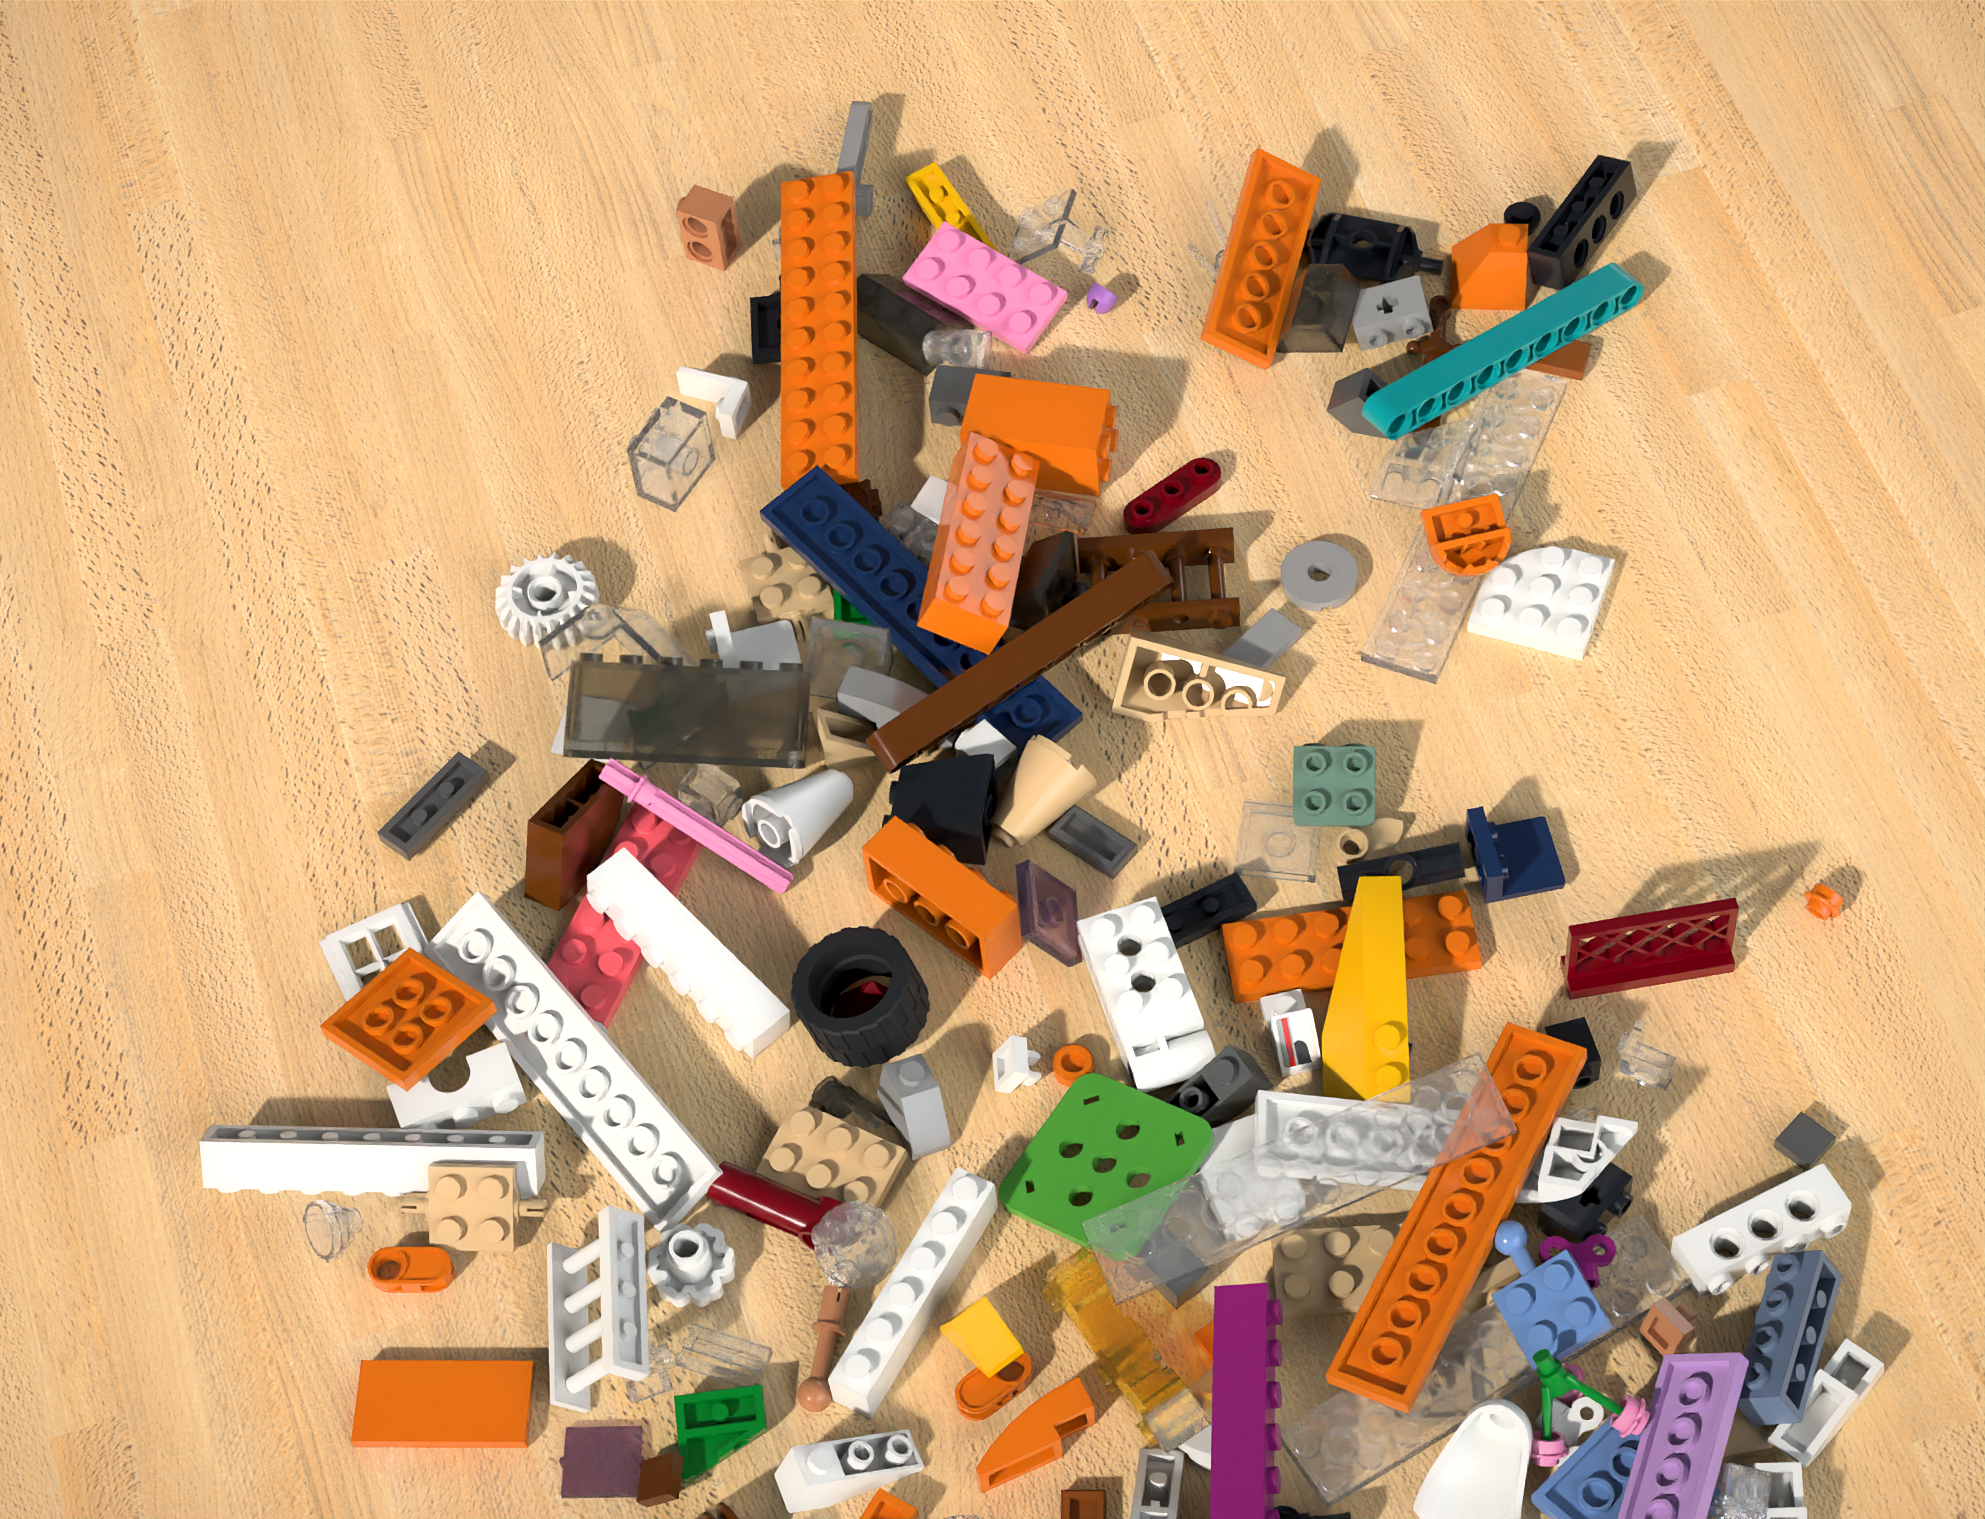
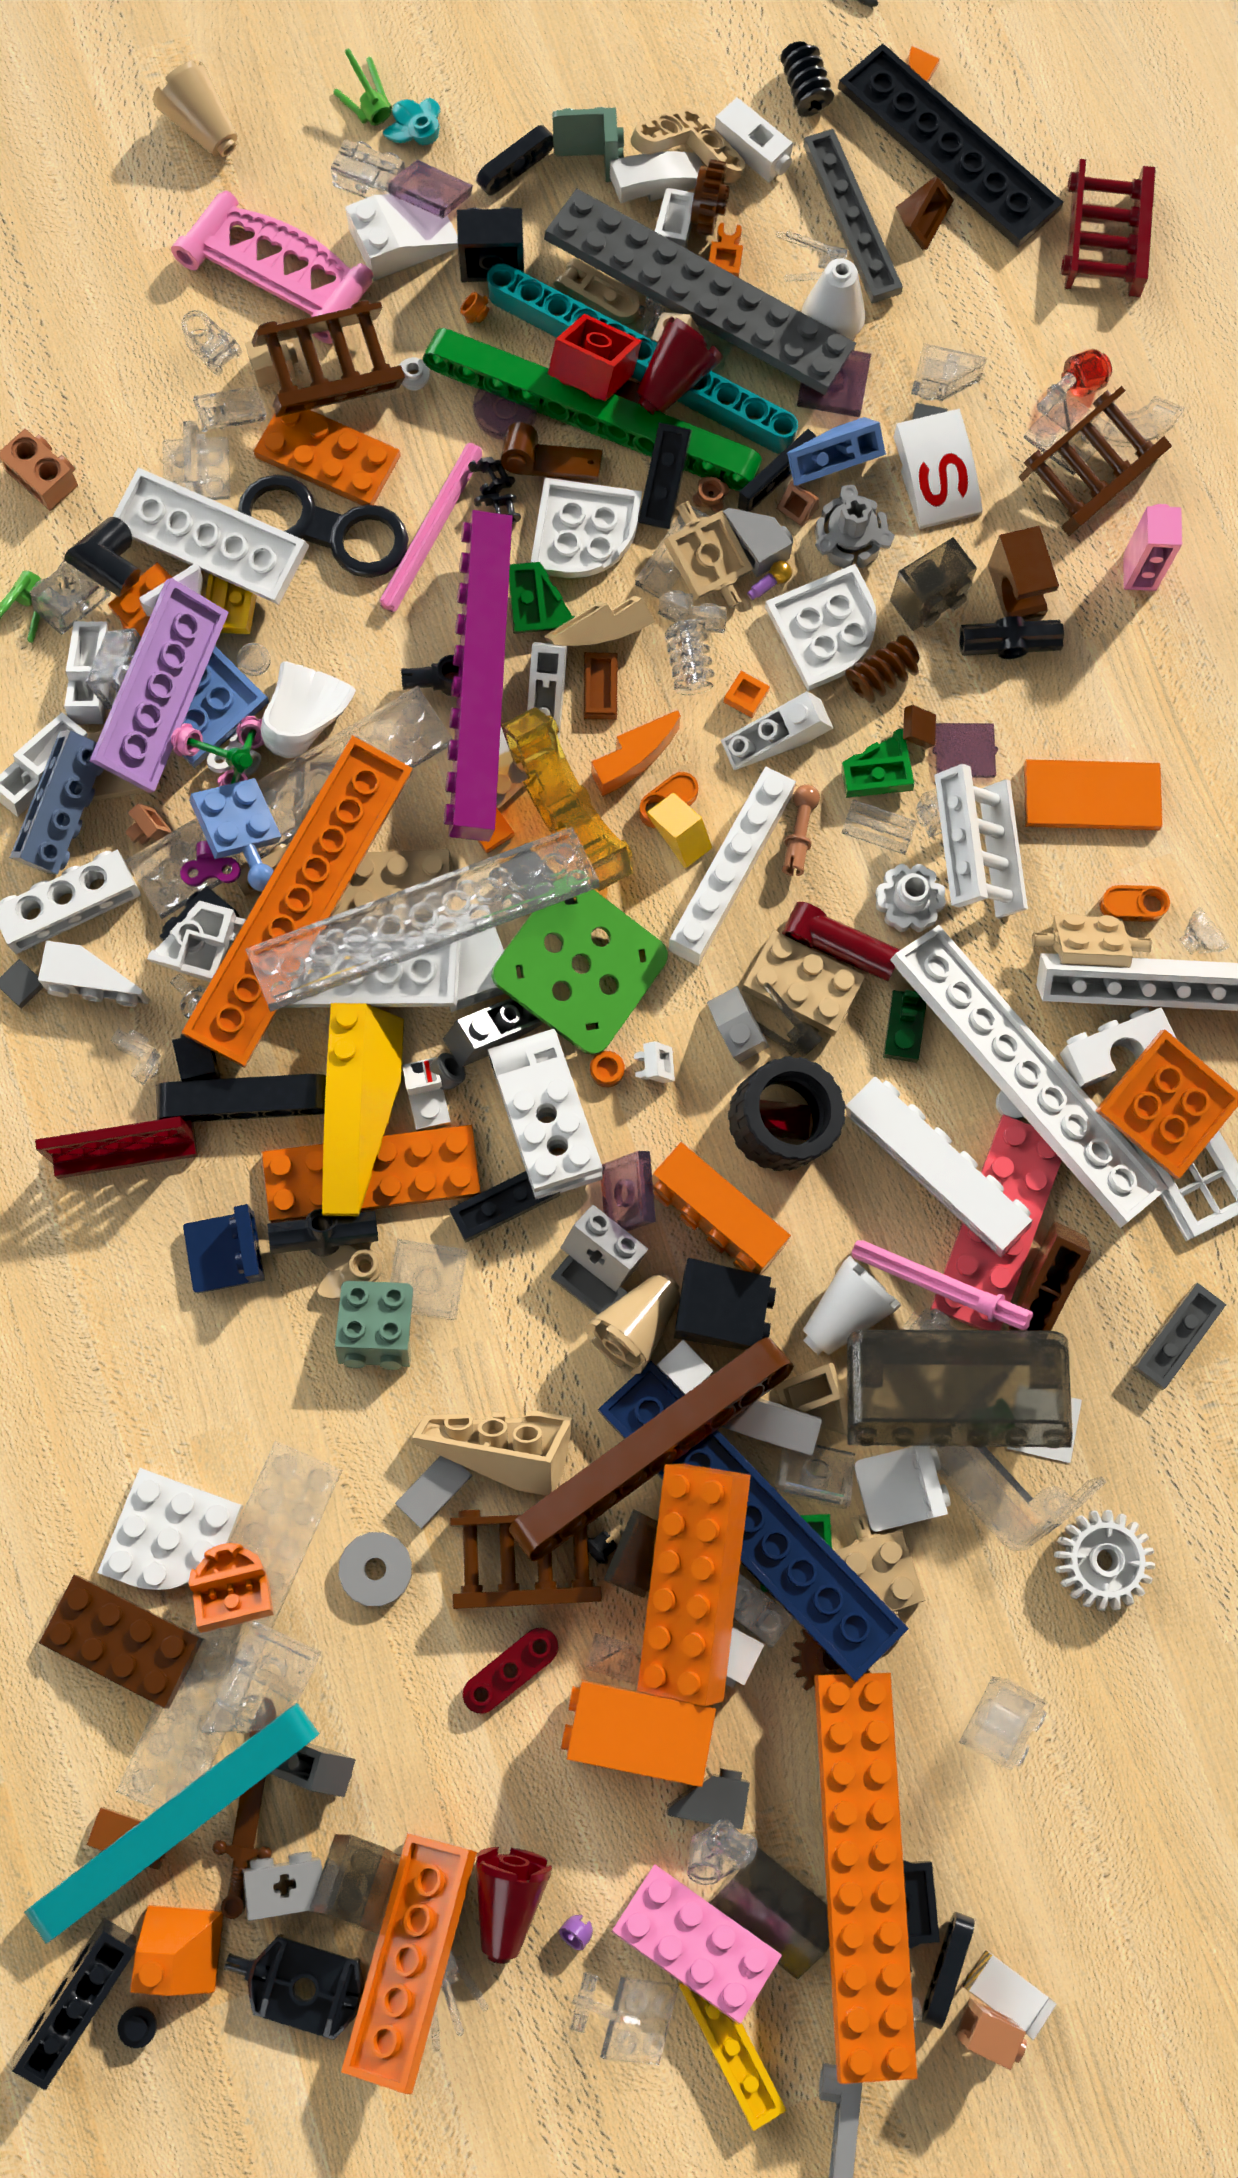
camera: 170 degrees right, 20 degrees up
white bracket [676,366,752,439] -> none
clear tile [811,1201,898,1289] -> none
none -> white slope [38,941,149,1007]
none -> reddish brown plate [39,1575,203,1709]
none -> black beam [156,1074,326,1122]
none -> dark grey piece [430,1053,466,1090]
none -> dark red cone [476,1847,552,1964]
none -> light grey brick [560,1205,649,1292]
none -> dark green plate [883,990,926,1063]
none -> black beam [921,1911,975,2029]
none -> white sticker [963,1950,1057,2041]

